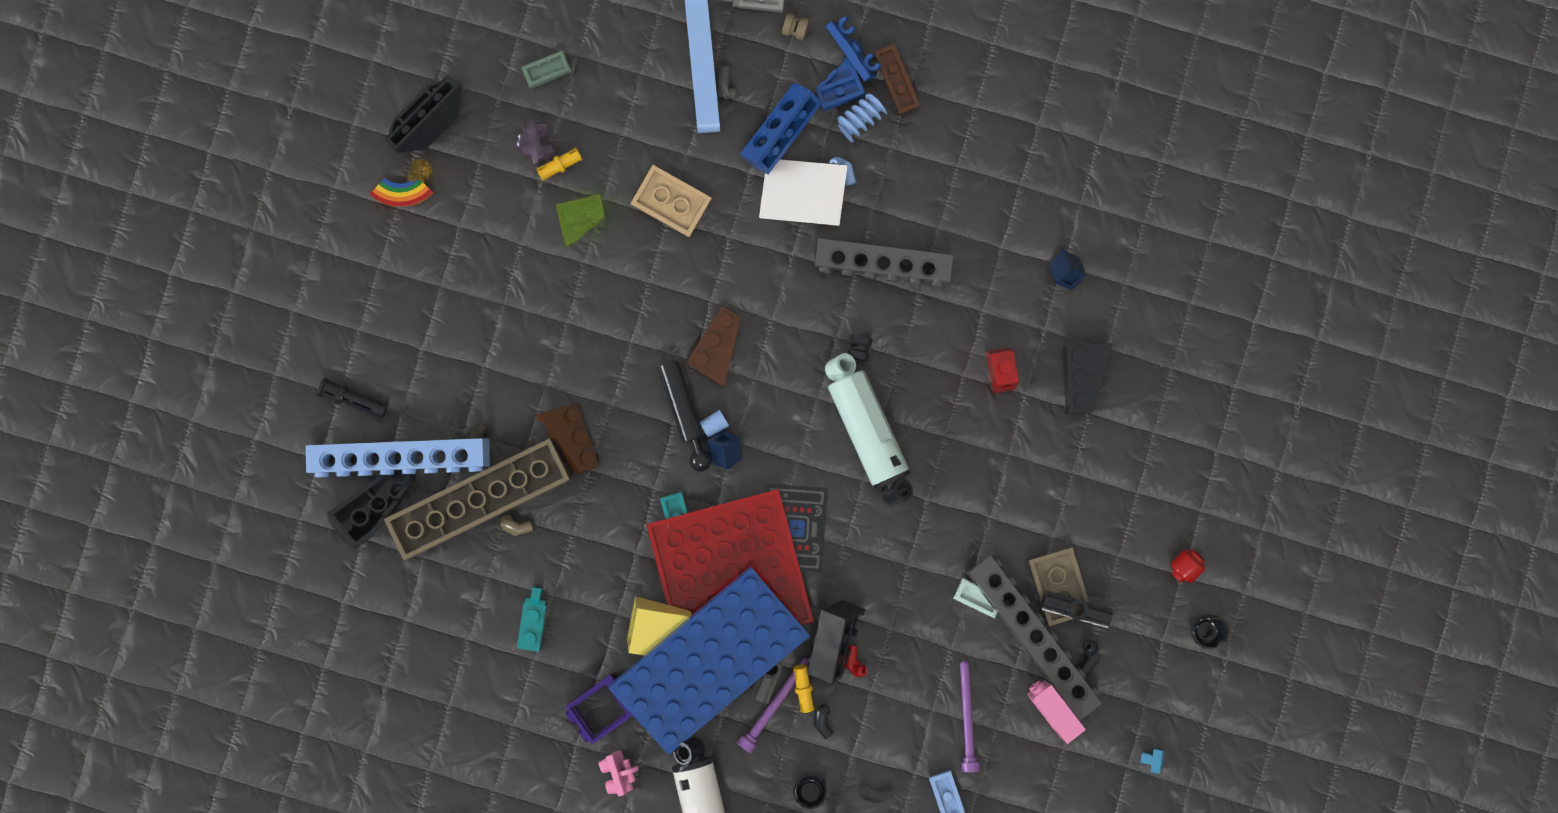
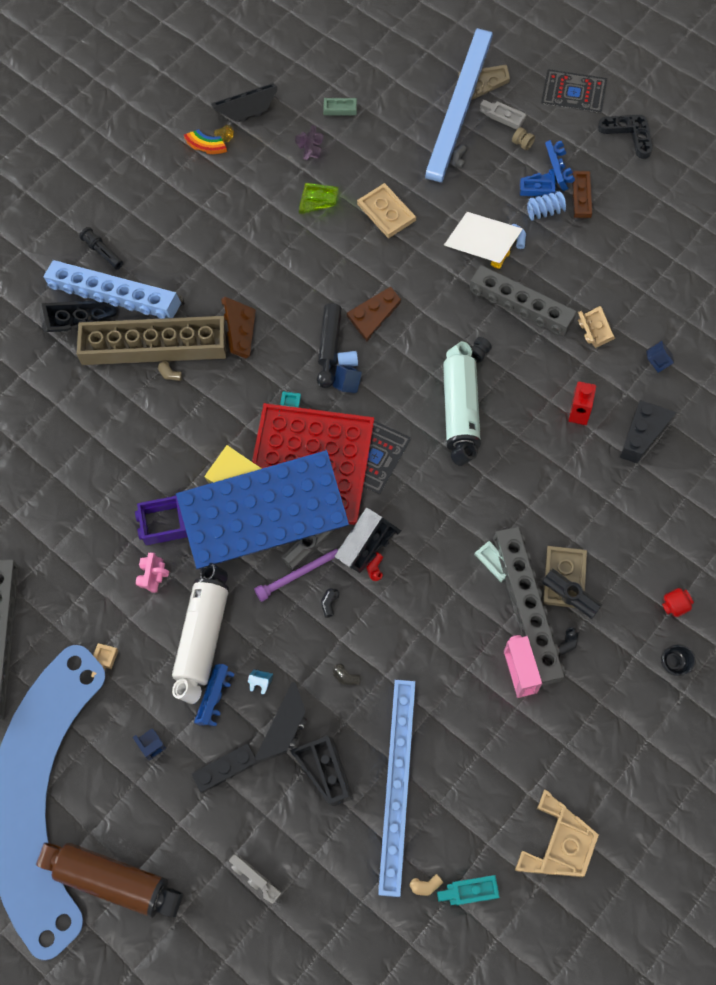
camera: 25 degrees right, 20 degrees down
teal hinge [517,587,547,652] -> none
yellow pin [536,147,583,181] -> none
blue brick [740,83,822,175] -> none
yellow pin [793,664,815,713] -> none
black hair [793,774,827,809] -> none
medium lavender piece [960,660,980,772] -> none
dark azure tile [1140,747,1165,774] -> none
none -> tan bracket [578,306,615,348]

